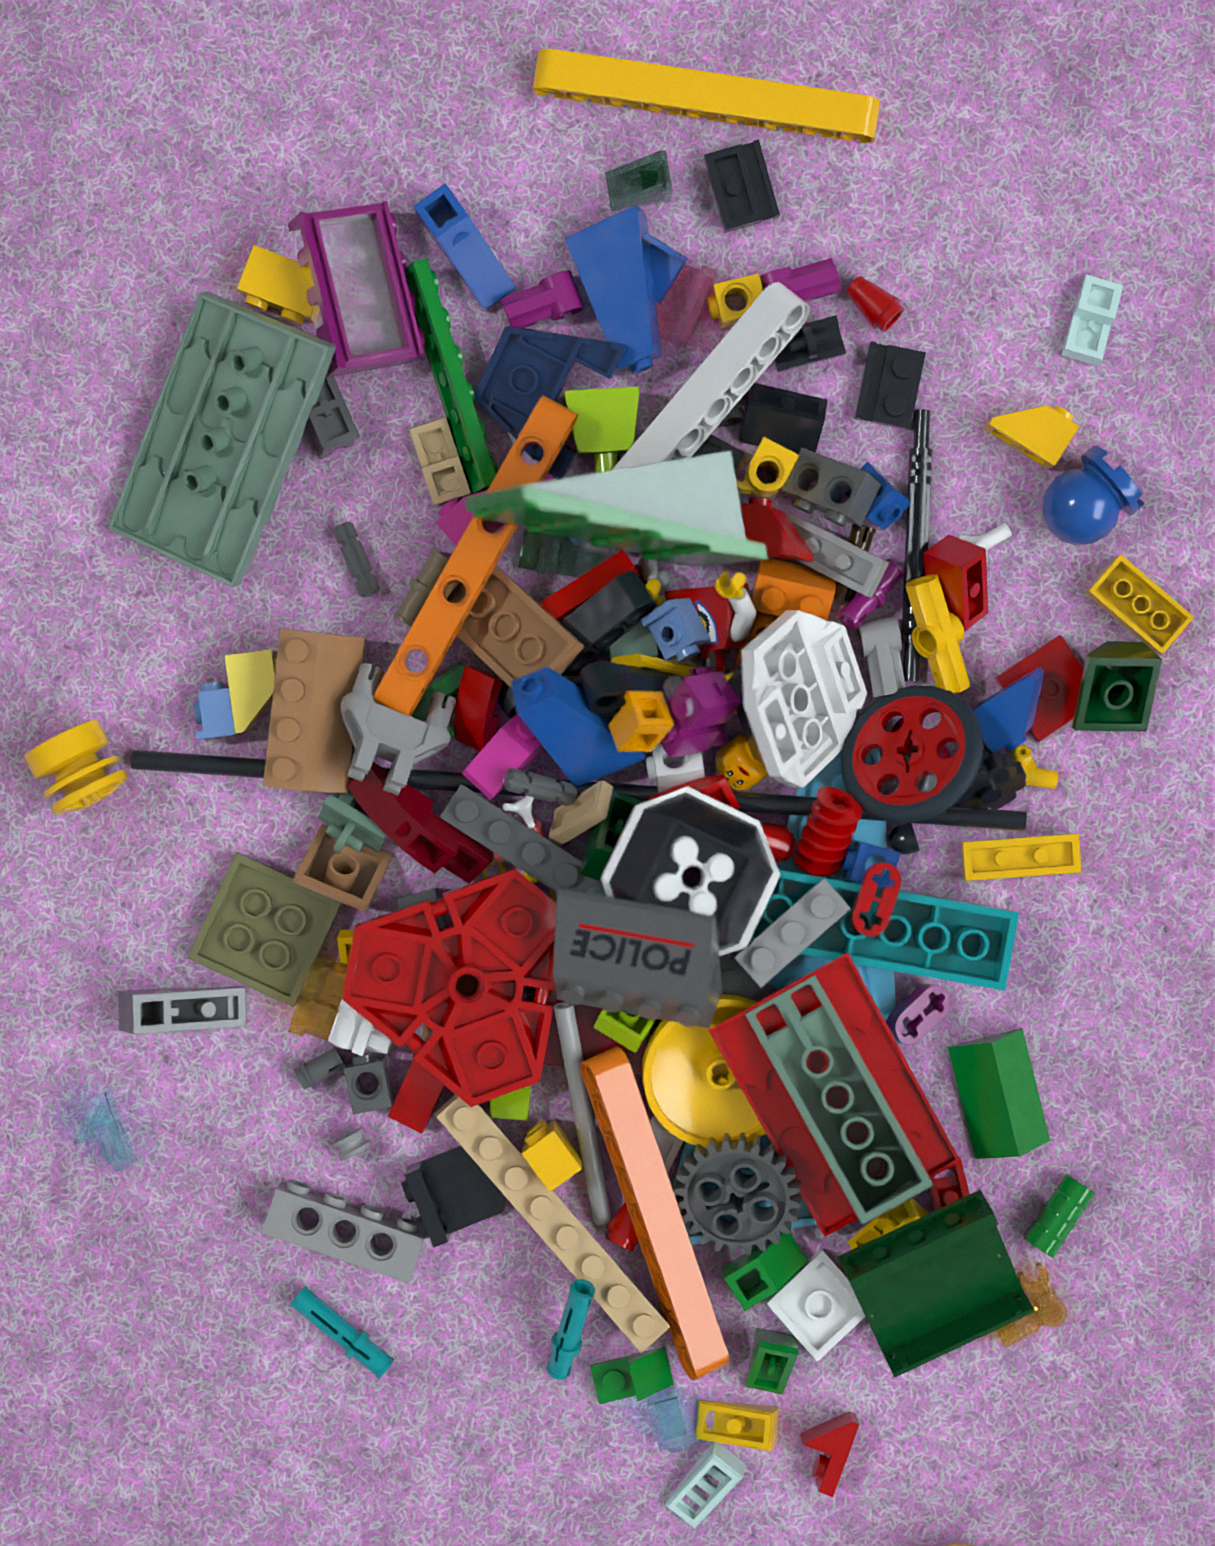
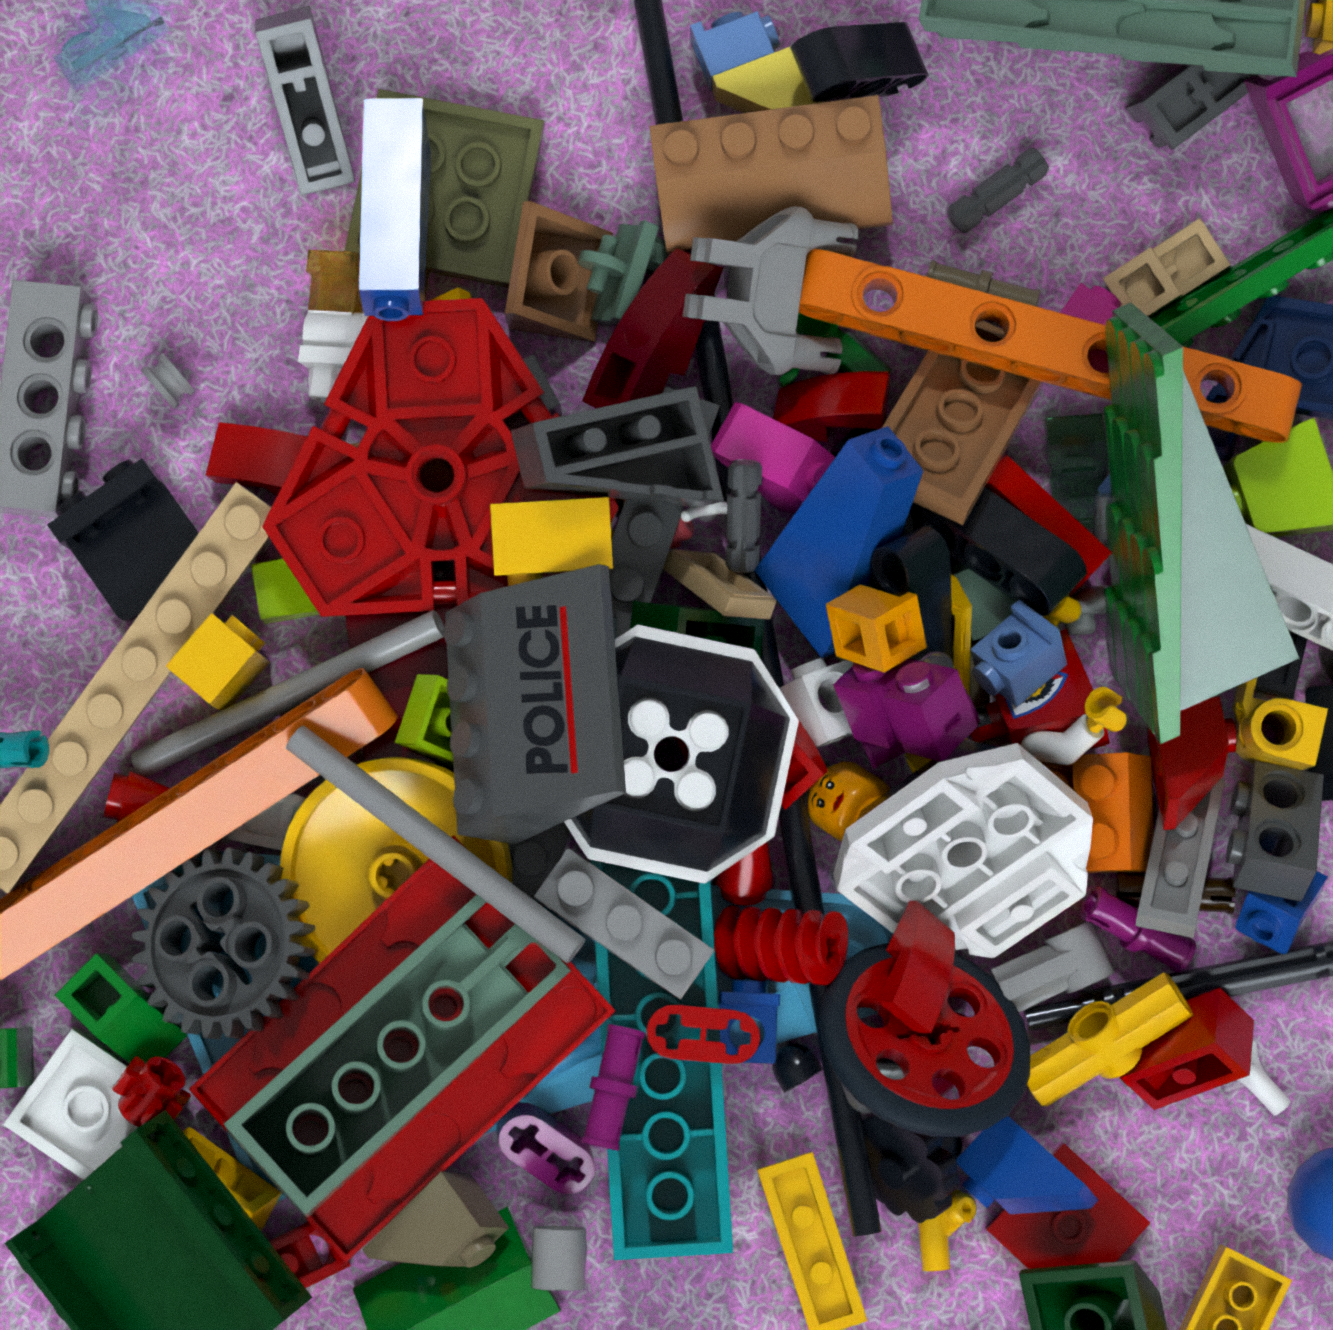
camera: 75 degrees right, 5 degrees down
dark grey pin [294,1046,346,1090] -> none
dark grey brick [344,1052,394,1115] -> none
none -> red gear [112,1056,191,1127]
none -> light grey piece [286,725,586,963]
none -> slope [359,98,431,321]
none -> dark tan slope [362,1172,509,1268]
none -> yellow brick [490,497,613,586]
none -> dark grey wedge [511,386,724,507]
none -> light grey piece [531,1226,587,1291]
none -> magenta pin [581,1024,646,1151]
none -> black beam [790,22,929,103]
none -> red slope [877,901,955,1033]

